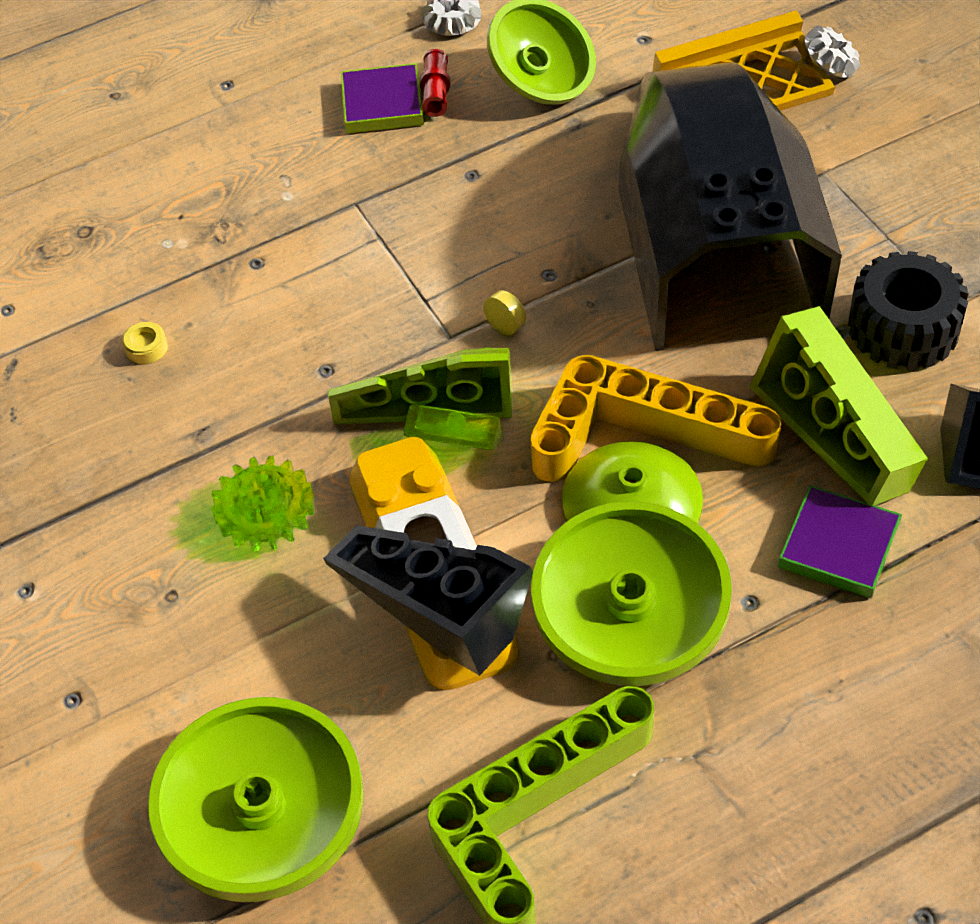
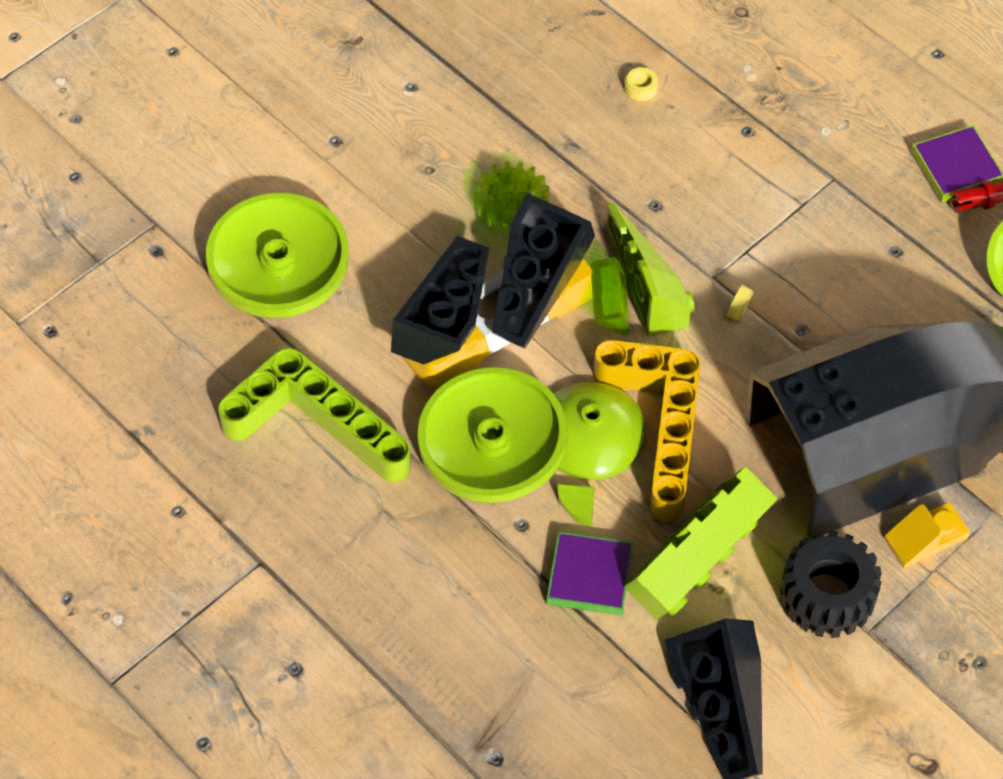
camera: 70 degrees right, 5 degrees up
none -> black wedge [492,193,595,349]
none -> lime tile [557,484,595,526]
none -> yellow slope [884,502,970,568]

